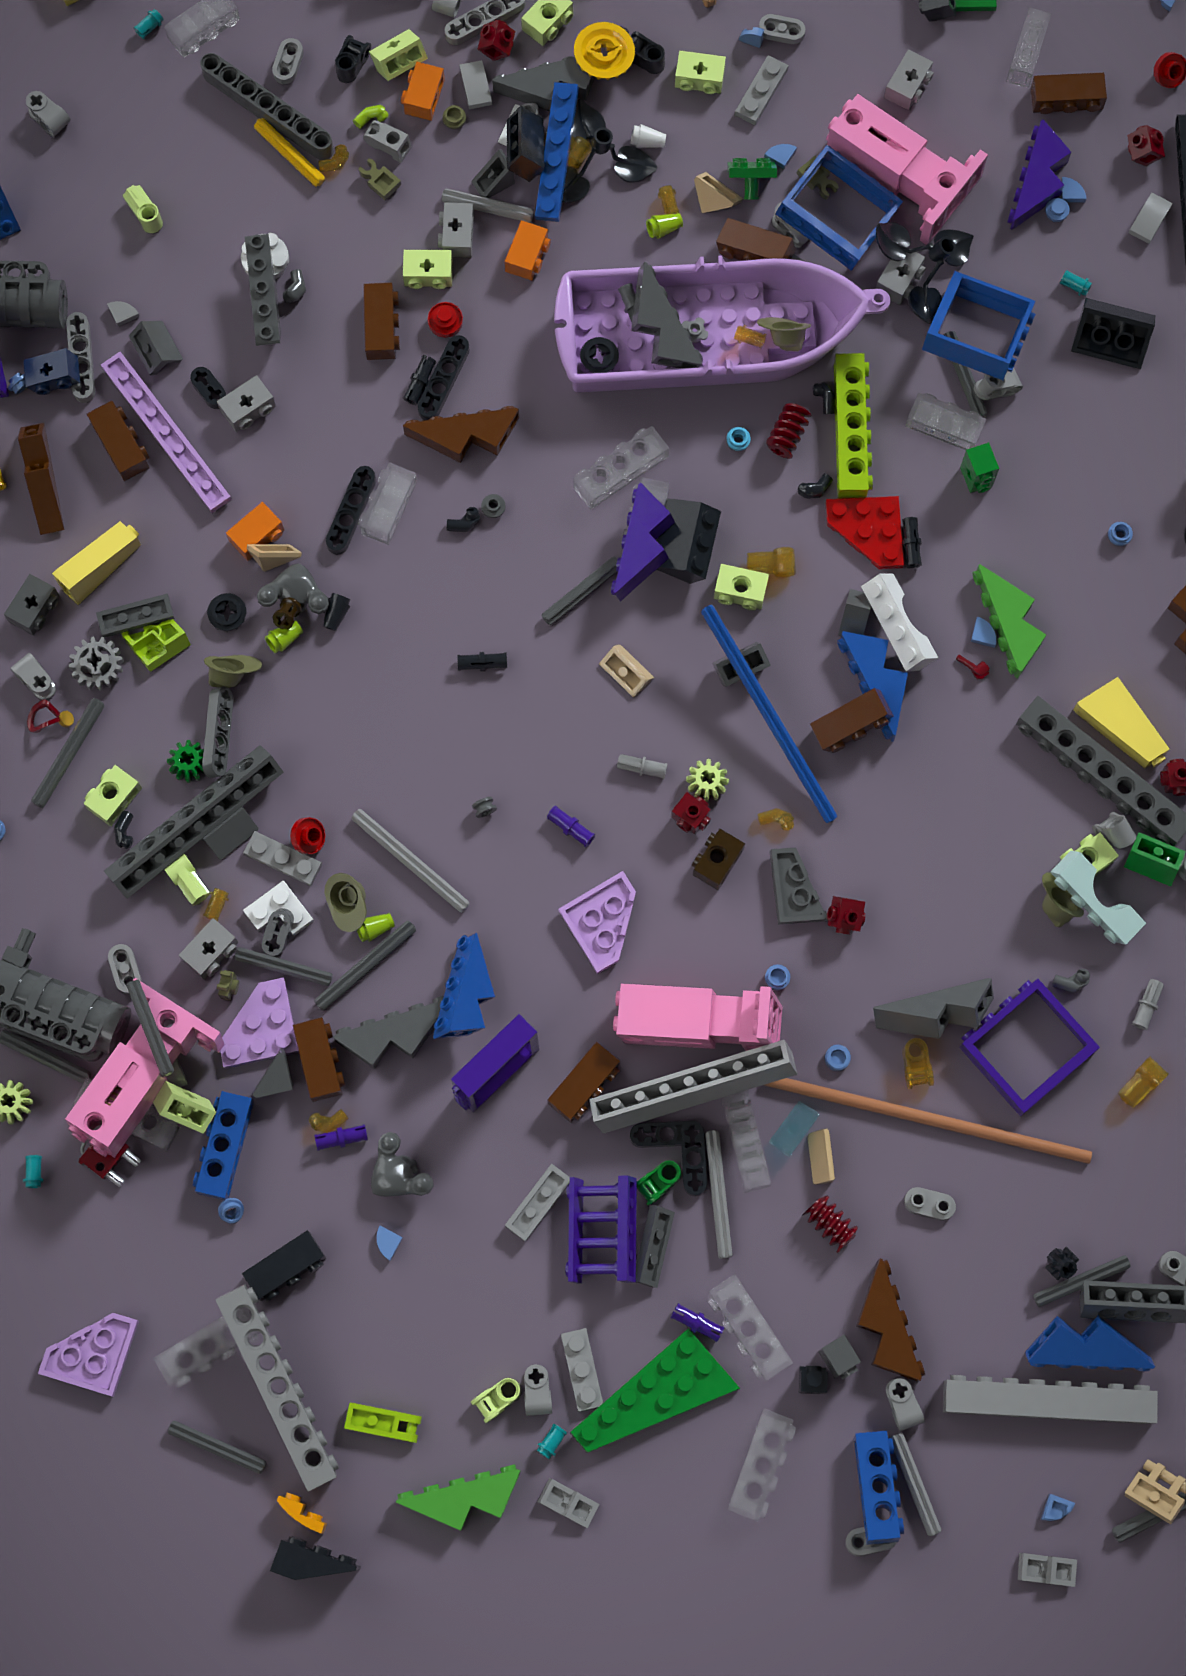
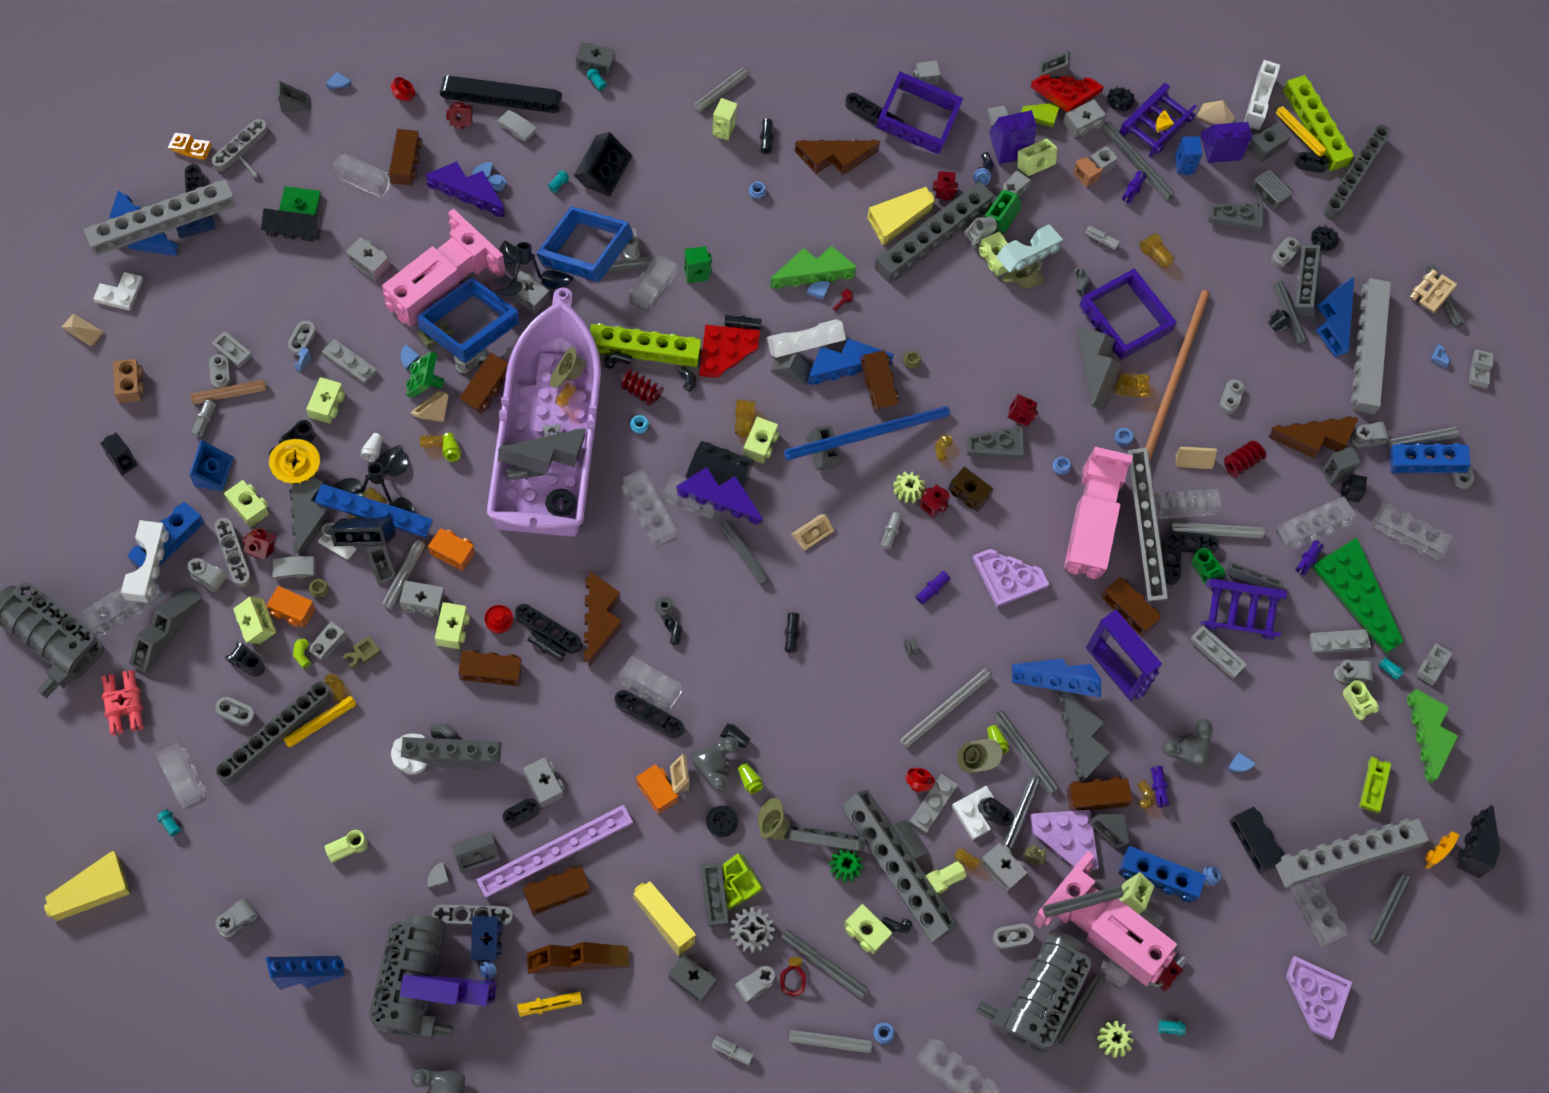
camera: 90 degrees left, 10 degrees down
dark brown bush [272,597,301,629] -> none
clear light blue slope [769,1101,820,1157] -> none
none -> olive plate [903,351,921,369]

